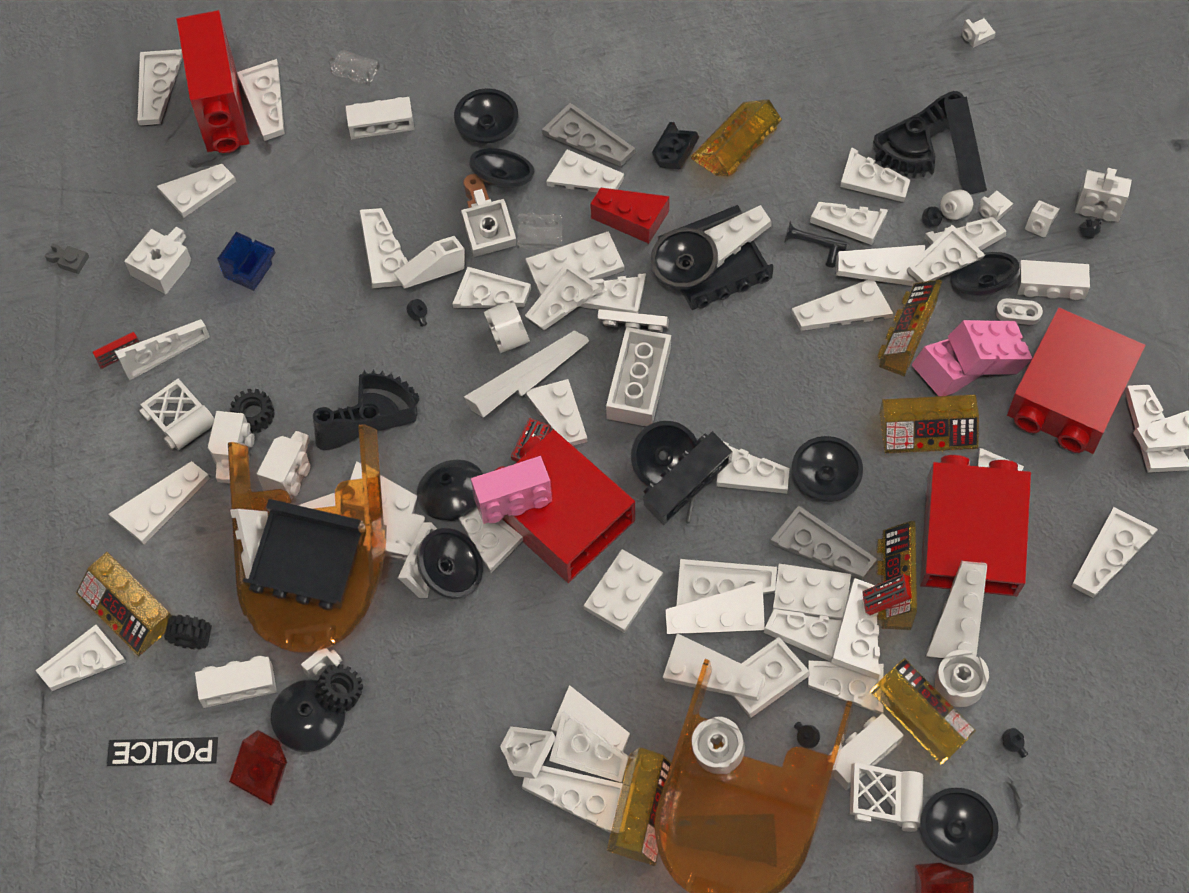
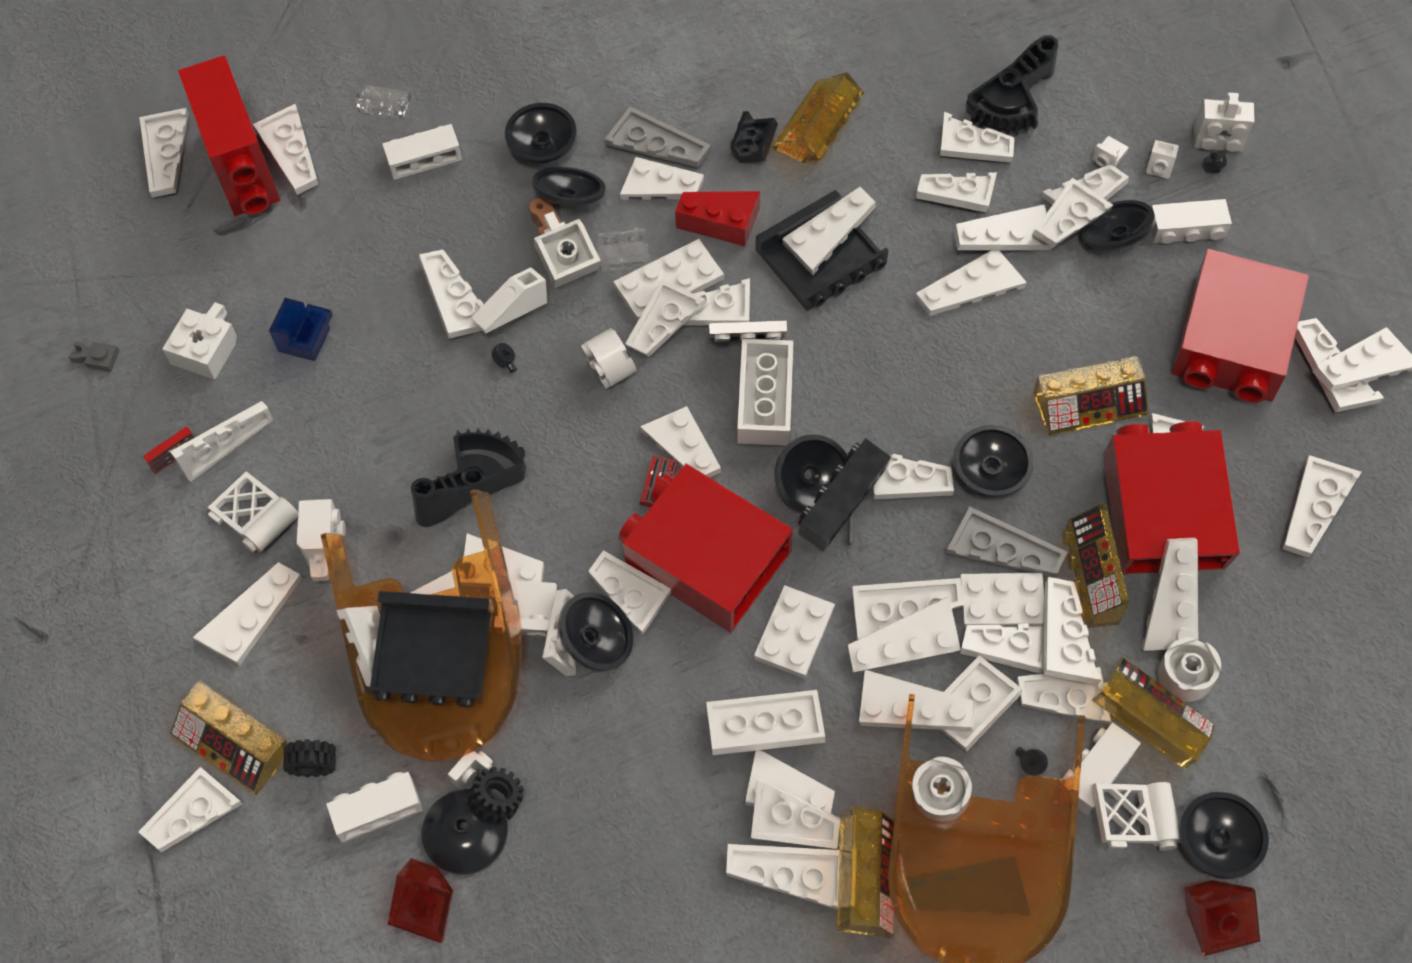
camera: 10 degrees left, 0 degrees up
black sticker [107,737,218,766] -> none
white wing [157,164,236,218] -> none
black tyre [230,389,275,434] -> none
white hinge [257,431,310,503] -> none
black dish [417,459,483,520] -> none
white wing [453,267,531,308] -> none
white slope [464,331,589,418] -> none
bright pink piece [471,456,552,524] -> none
white plate [500,727,556,779] -> none
black dish [651,227,718,289] -> none
black piece [784,221,847,268] -> none
tile [862,574,912,616] -> none
slope [878,280,942,377] -> none
bright pink slope [912,339,984,398] -> none
black piece [922,206,944,227] -> none
white head [940,189,973,220] -> none
black sticker [944,96,987,195] -> none
bright pink piece [948,320,1033,375] -> none
white plate [996,298,1043,325] -> none
black piece [1002,728,1028,758] -> none
none -> white plate [706,690,825,755]

